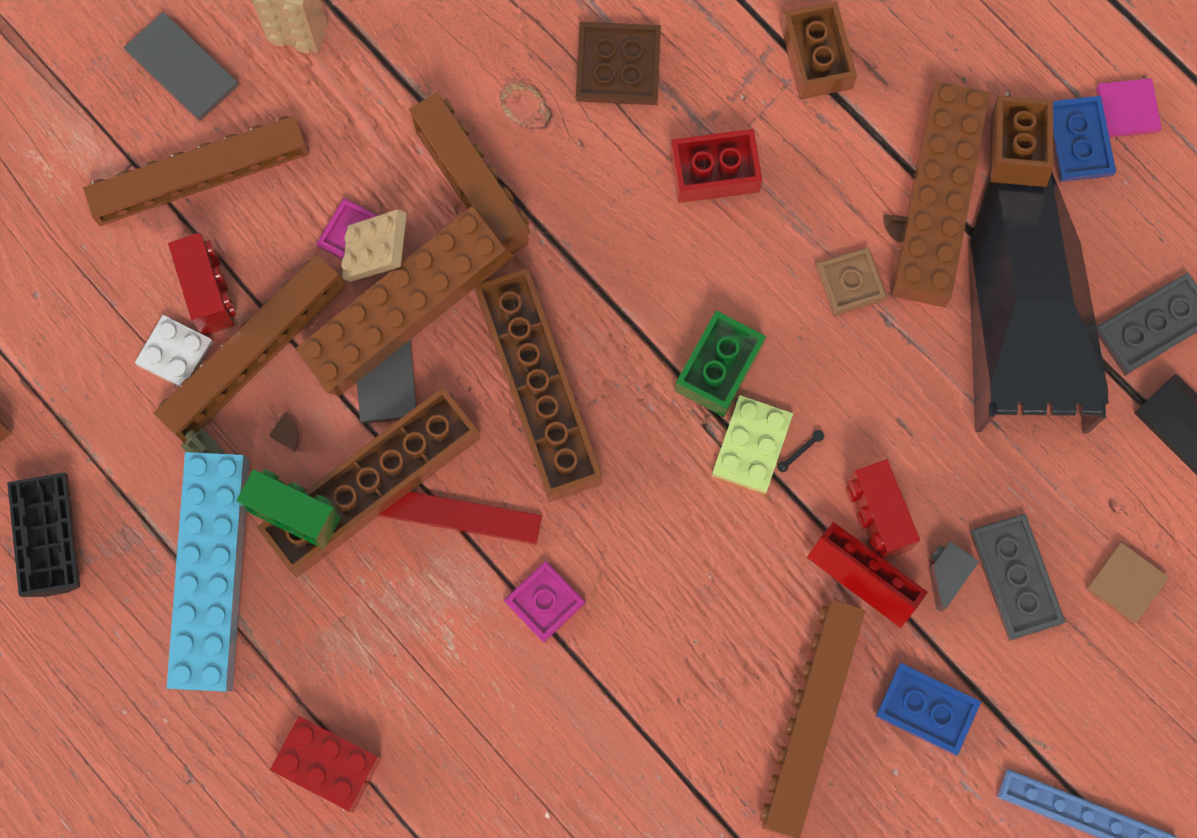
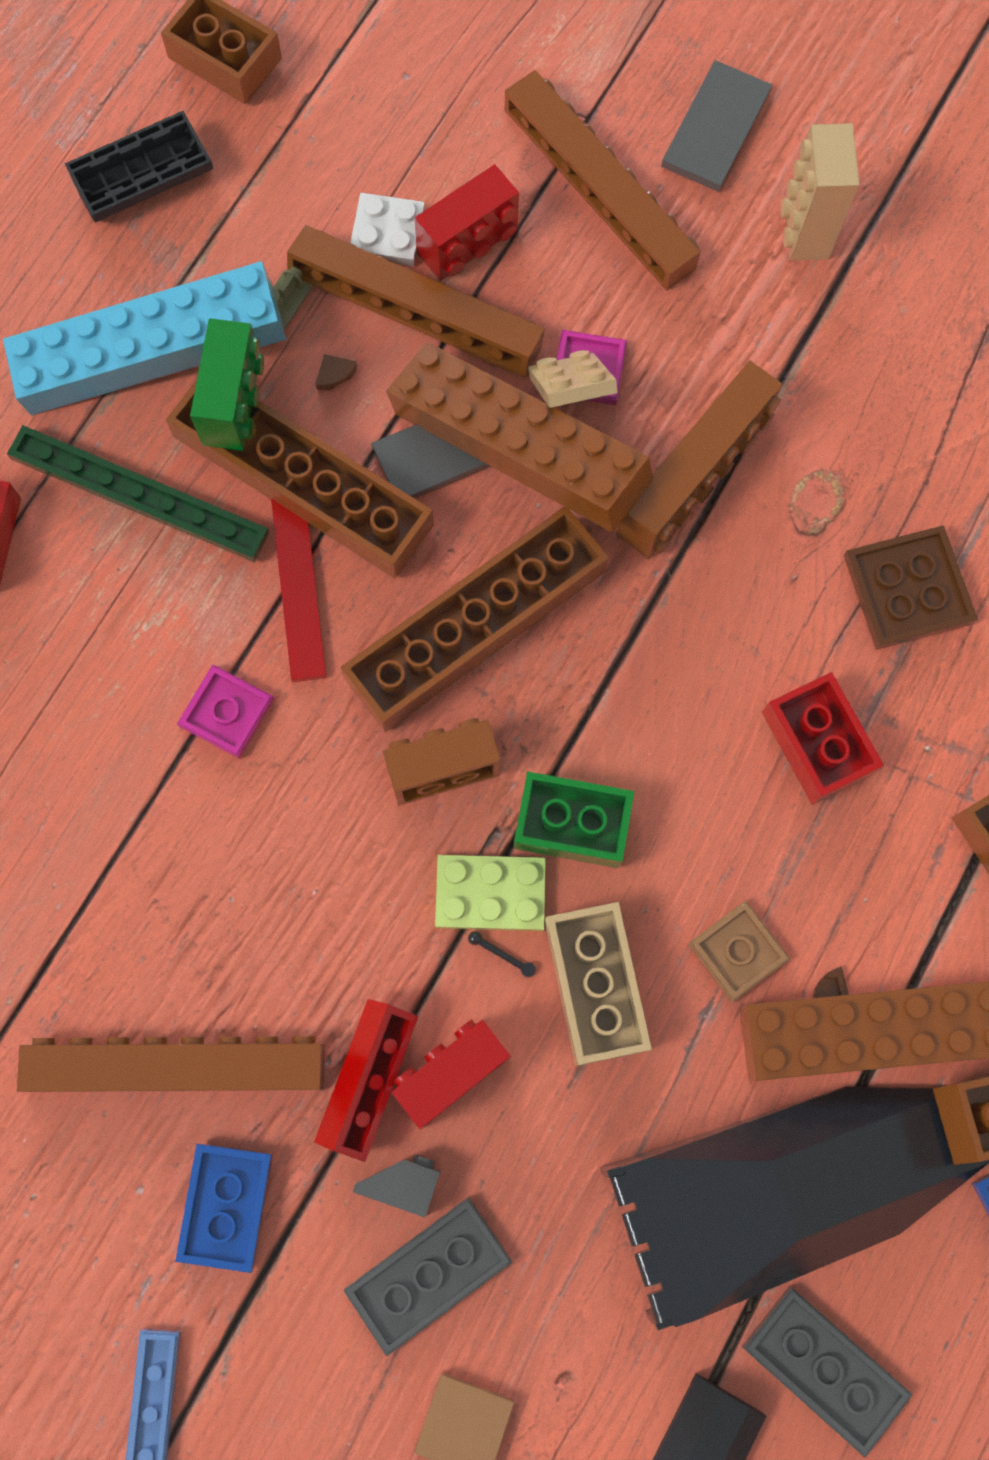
camera: 70 degrees right, 0 degrees up
none -> dark green plate [7,425,269,562]
none -> dark orange brick [382,718,501,806]
none -> tan brick [545,902,652,1067]

